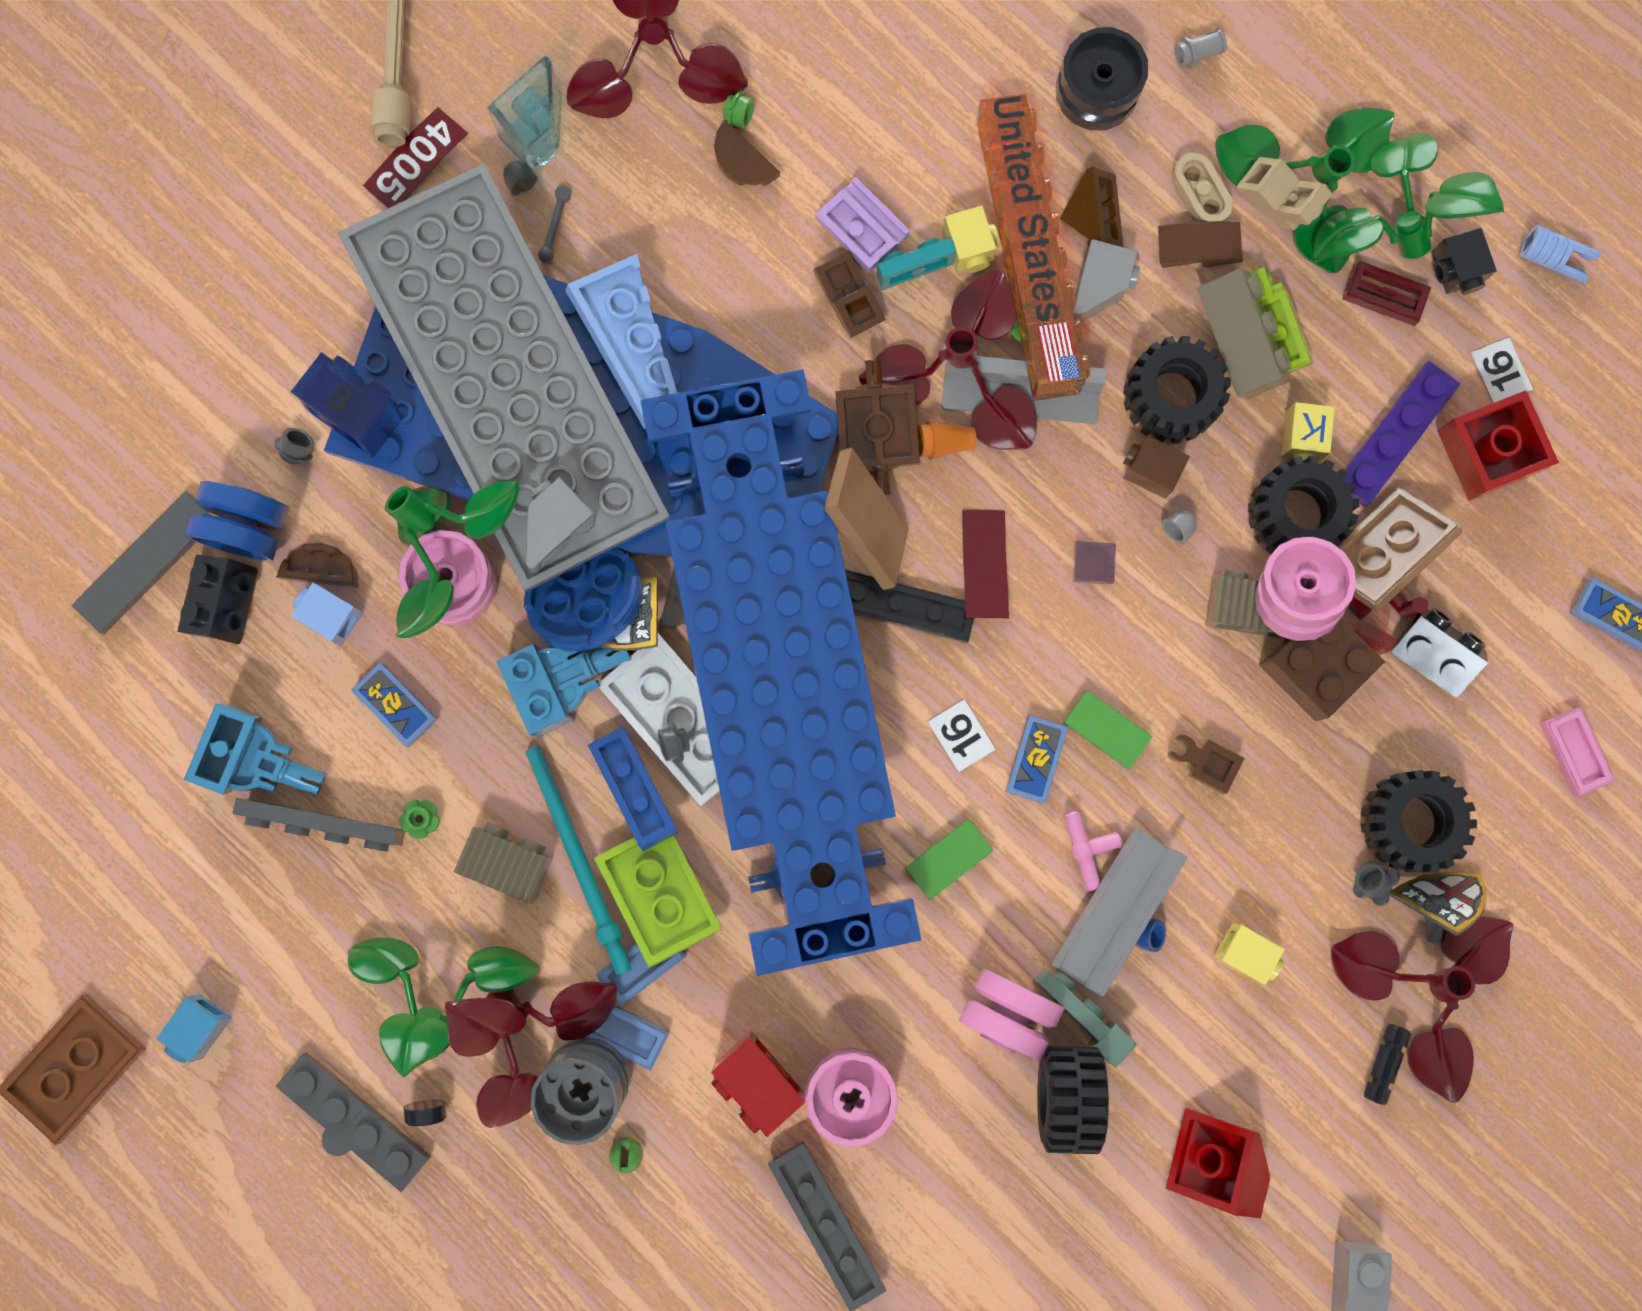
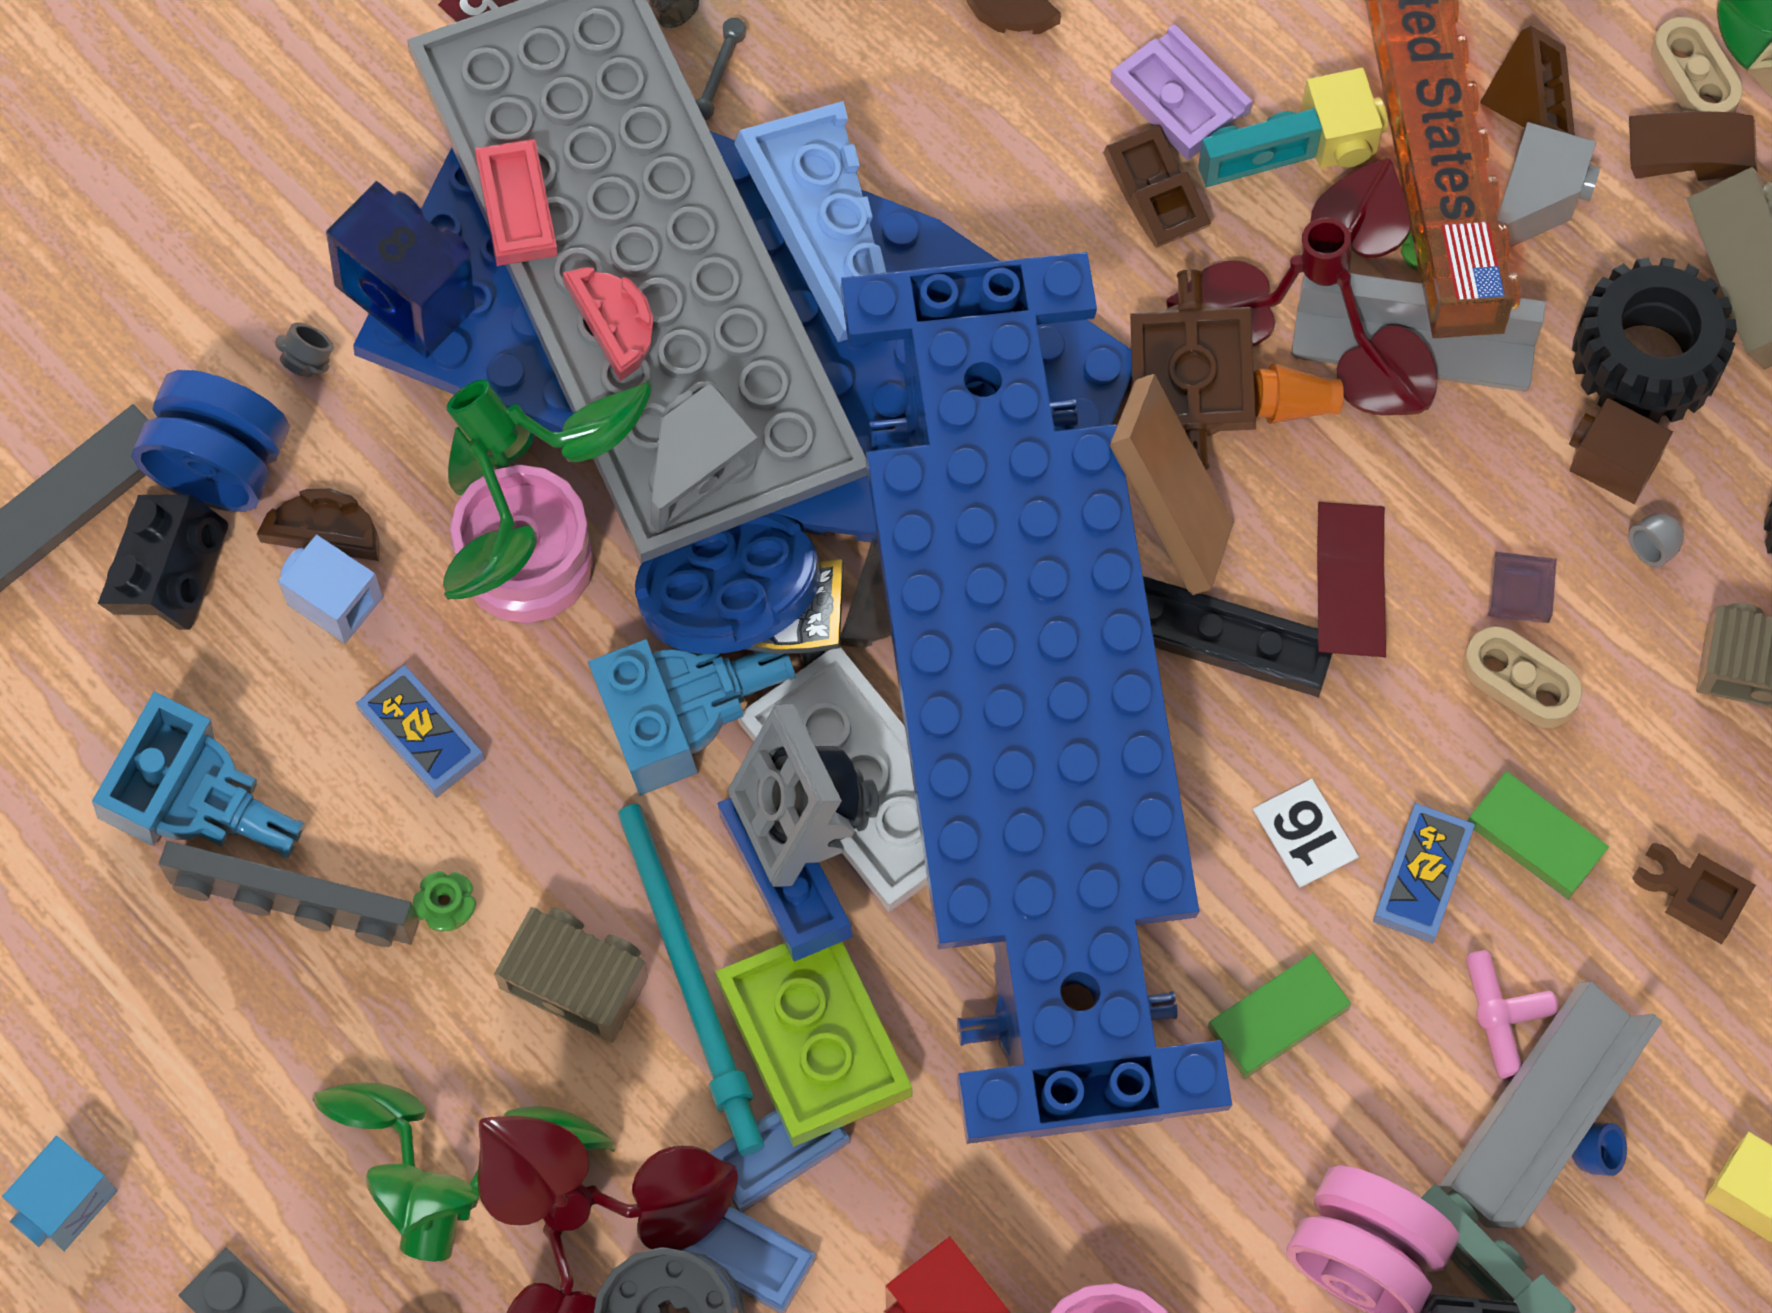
camera: 10 degrees right, 15 degrees down
none -> coral tile [475,139,557,266]
none -> coral tile [563,267,653,382]
none -> light grey piece [727,704,859,887]
none -> tan plate [1463,627,1582,728]

